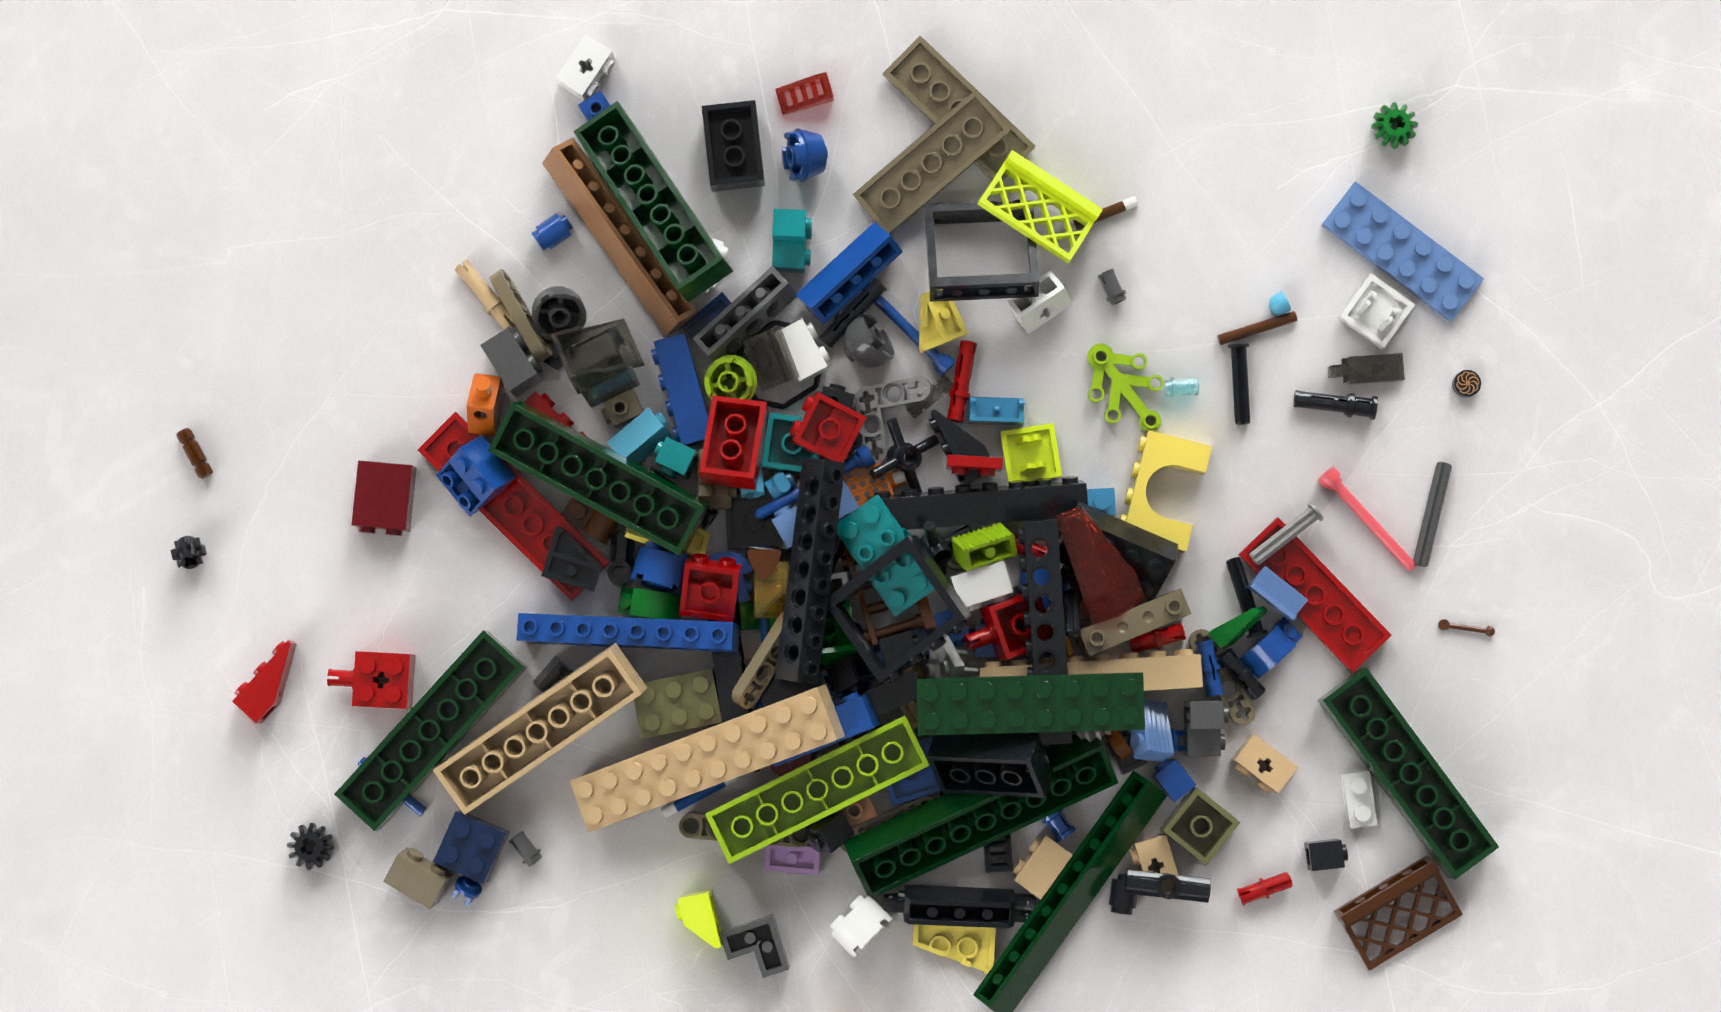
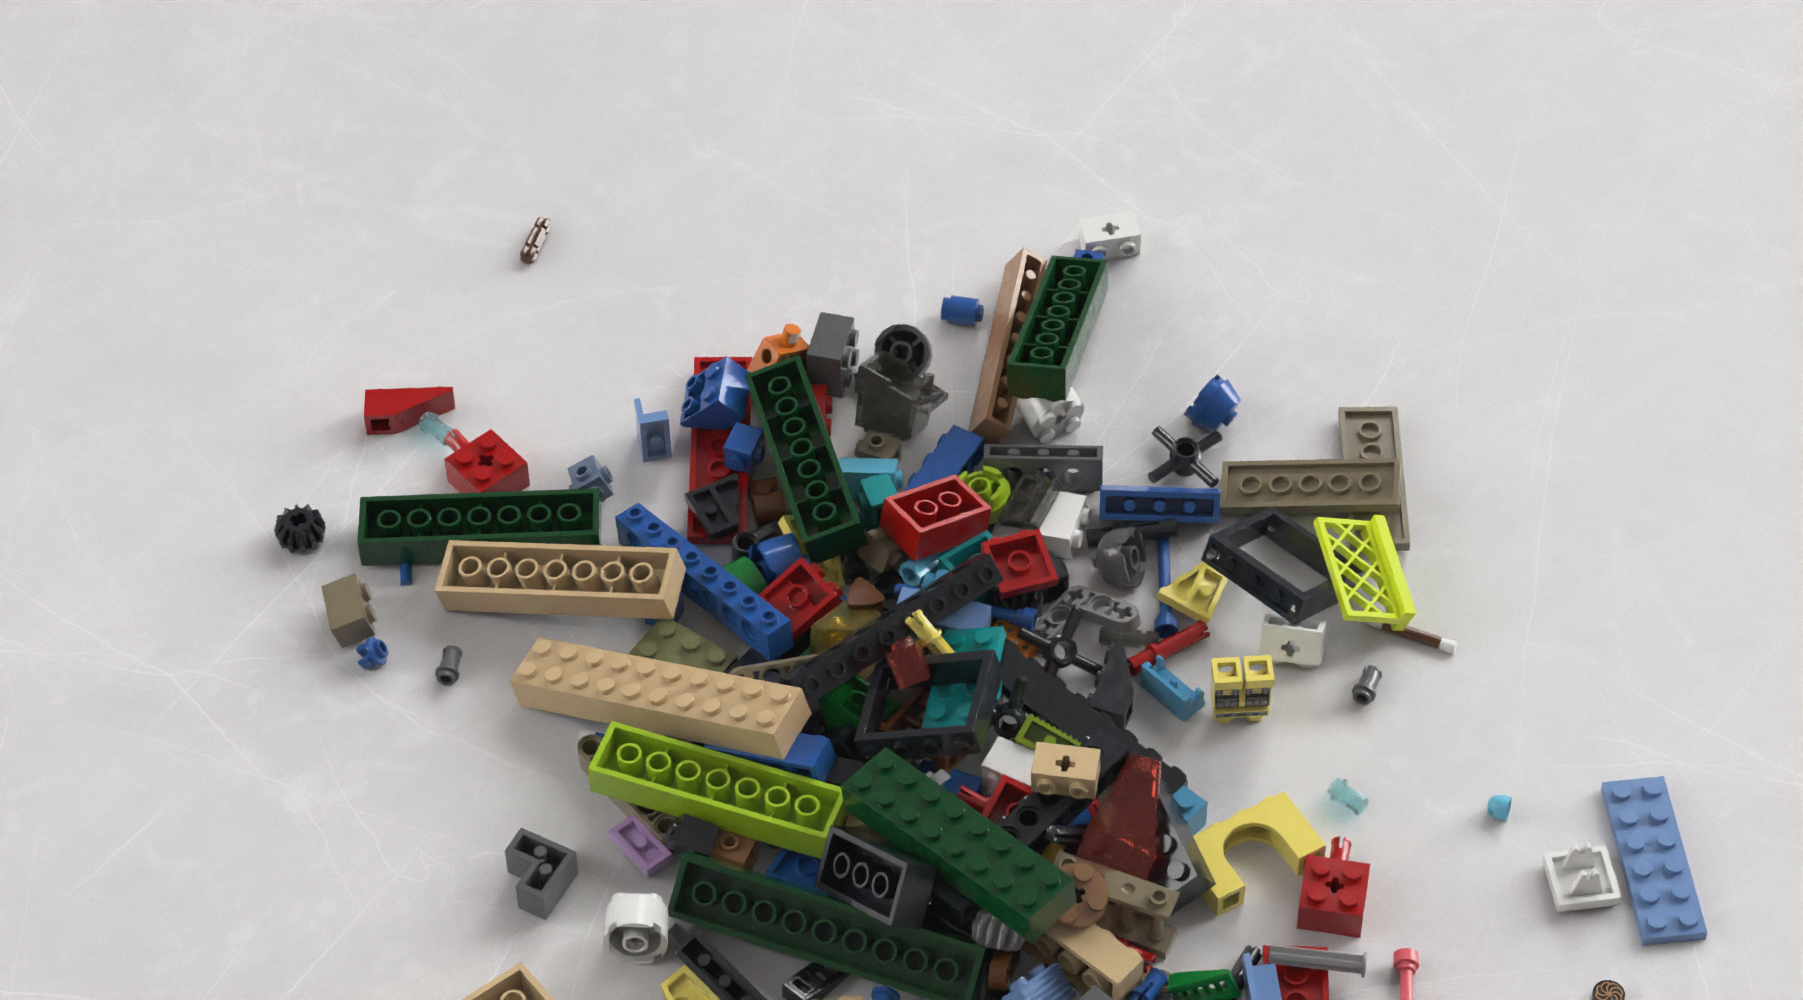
camera: 45 degrees right, 35 degrees down
black gear [170,536,207,569] -> none
dark red brick [351,460,417,536] -> none
dark blue brick [433,810,510,884] -> none
tan pin [454,259,515,330] -> none
dark tan beam [490,269,553,362] -> none
neon yellow slope [674,889,723,948] -> none
black brick [702,100,765,192] -> none
teal brick [772,209,812,273] -> none
clear red slope [775,72,834,115] -> none
red plate [946,454,1003,477] -> none
neon yellow plate [1000,423,1062,483] -> none
lime plant [1087,343,1164,432] -> none
reddish brown bar [1217,311,1297,345] -> none
black axle [1228,344,1250,425] -> none
black pin [1293,390,1378,420] -> none
clear smoke hinge [1327,353,1405,385] -> none
green gear [1371,102,1418,149] -> none
none -> clear light blue pin [418,412,455,446]
none -> sand blue brick [567,455,614,502]
none -> medium blue panel [634,398,672,462]
none -> blue brick [723,422,765,474]
none -> clear red slope [886,636,931,690]
none -> light yellow axle [905,609,955,655]
none -> tan brick [1031,742,1100,799]
none -> medium nougat plate [1056,862,1109,929]
none -> black bar [1148,426,1222,488]
none -> light yellow hips [1210,655,1275,724]
none -> red brick [1296,836,1371,938]

